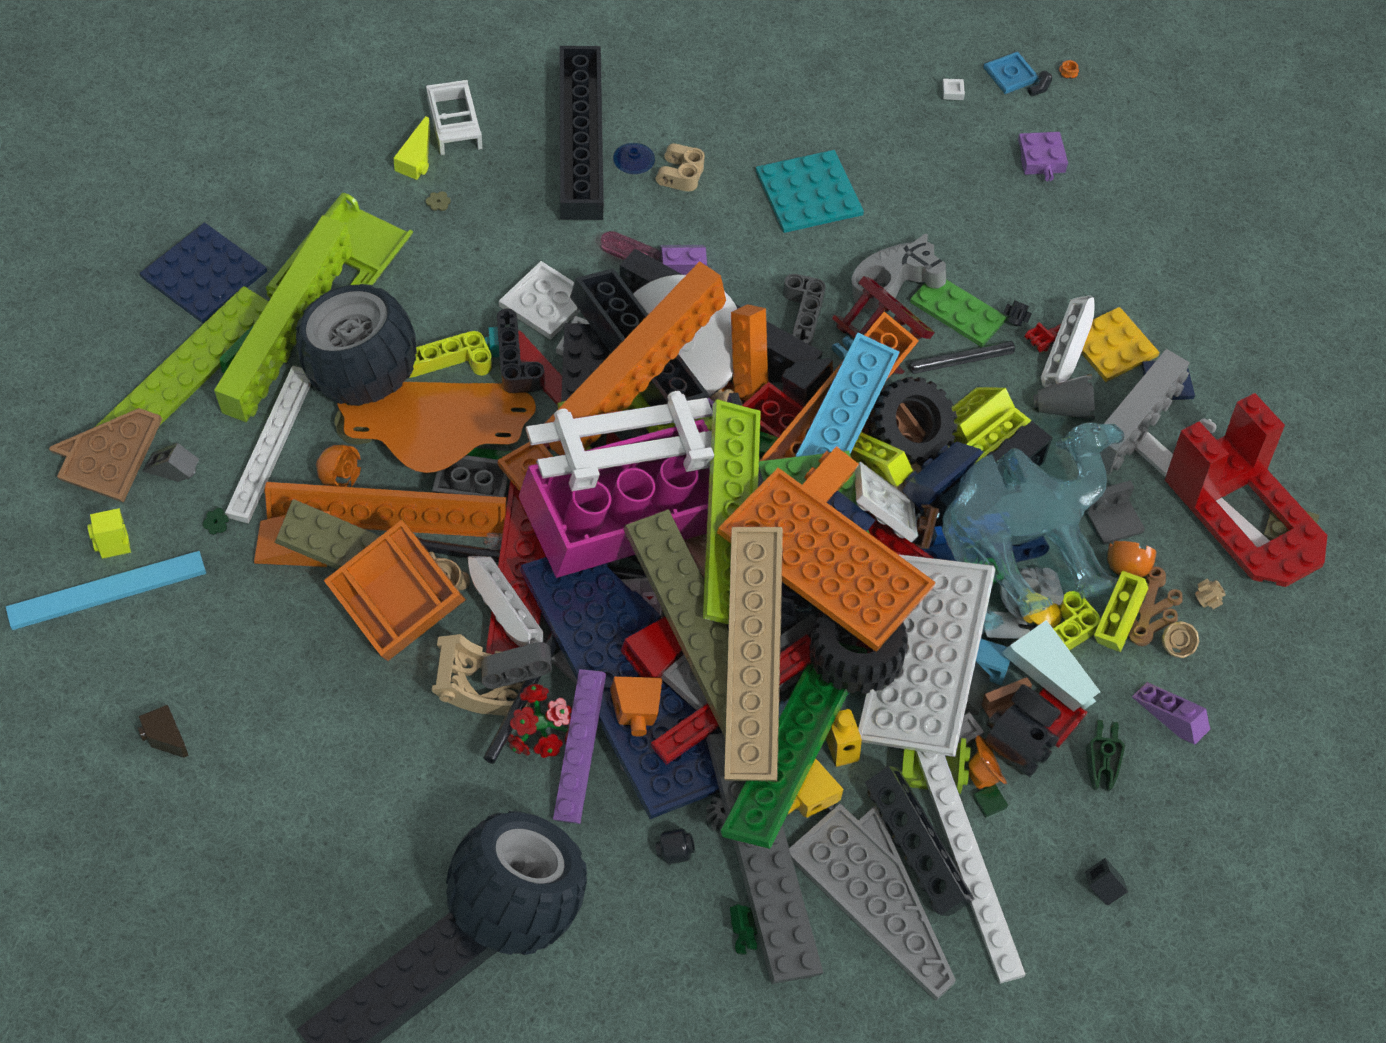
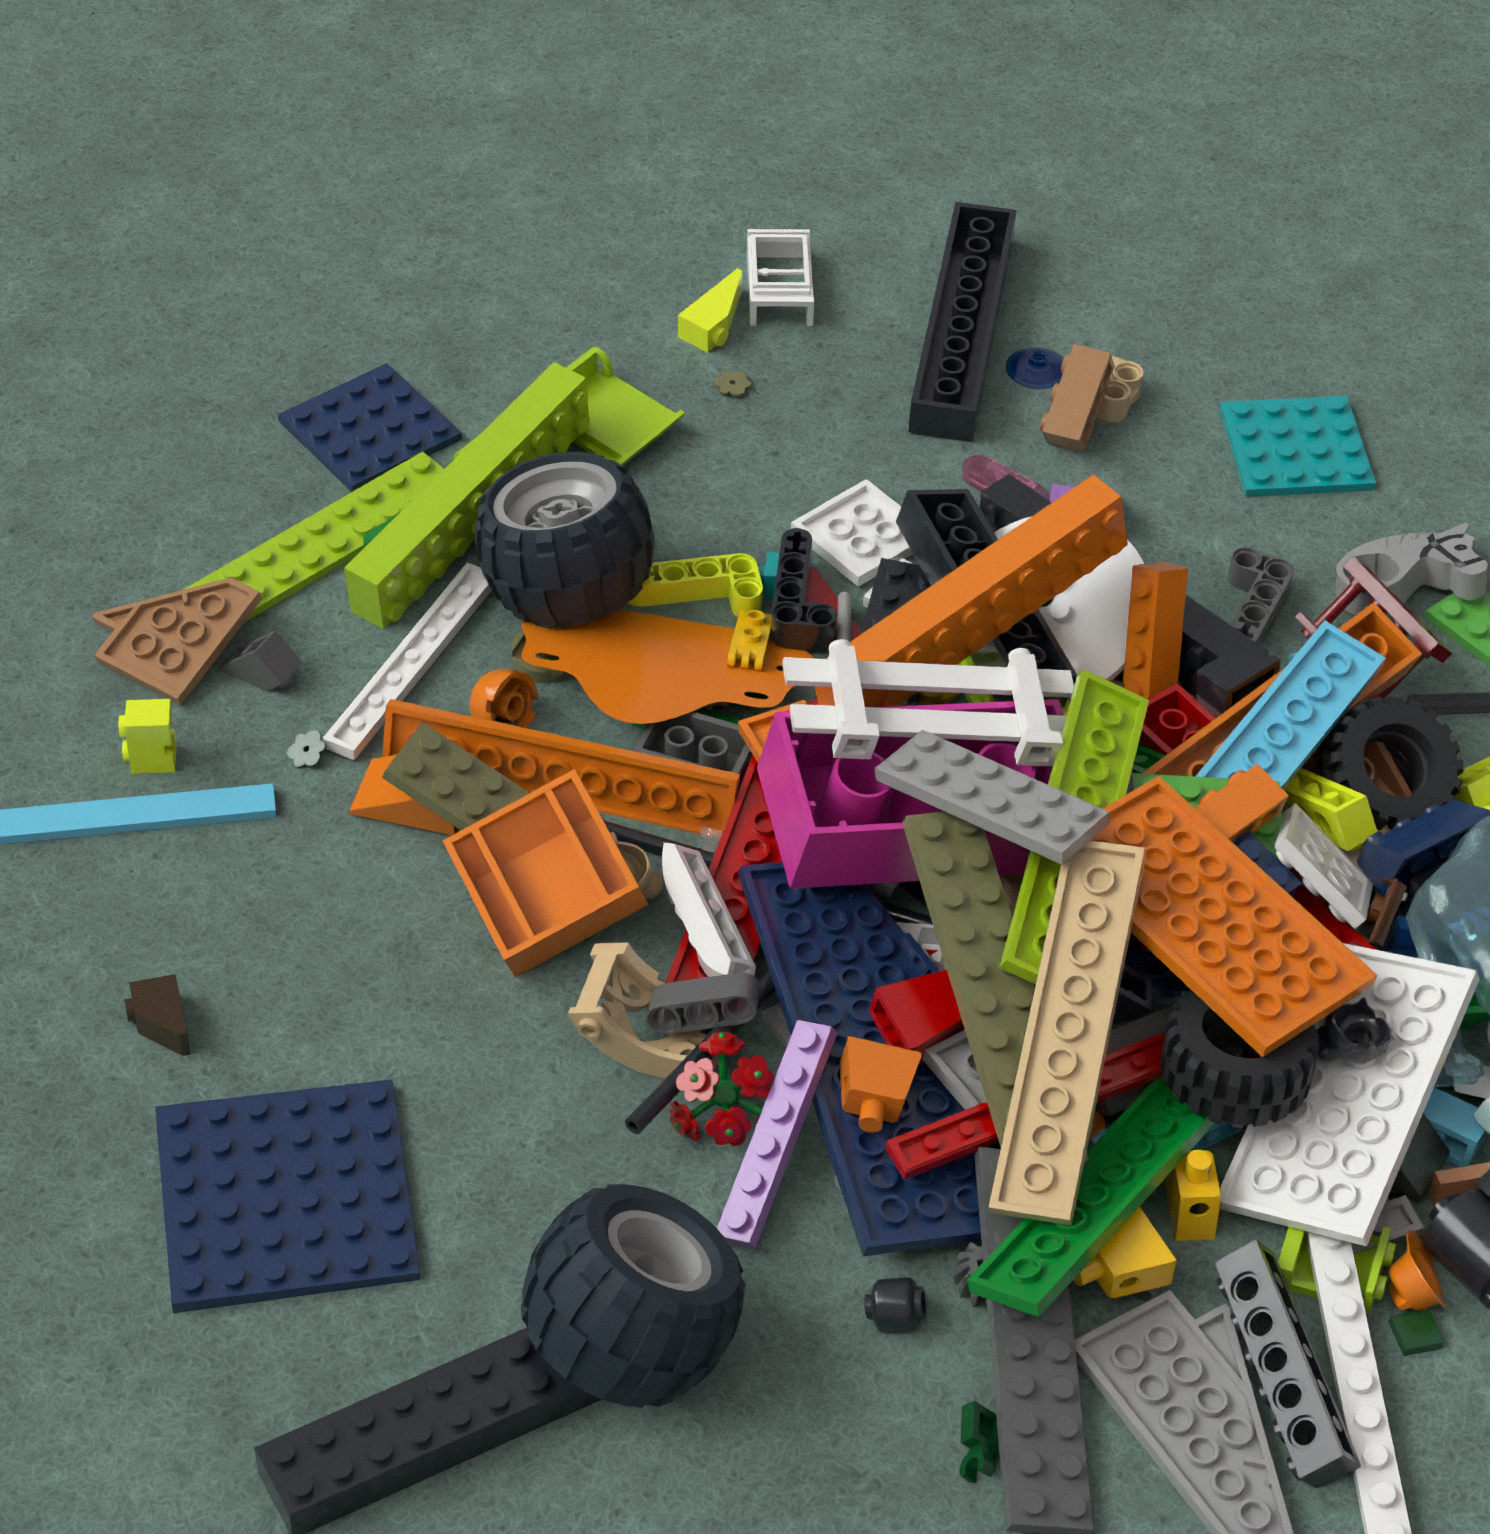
camera: 15 degrees right, 10 degrees down
none -> dark blue plate [155,1079,420,1313]
none -> yellow hinge [727,610,771,671]
none -> light grey bar [837,592,852,642]
none -> light grey plate [875,730,1109,865]
none -> medium nougat brick [1040,344,1115,453]
none -> black piece [1317,997,1394,1062]

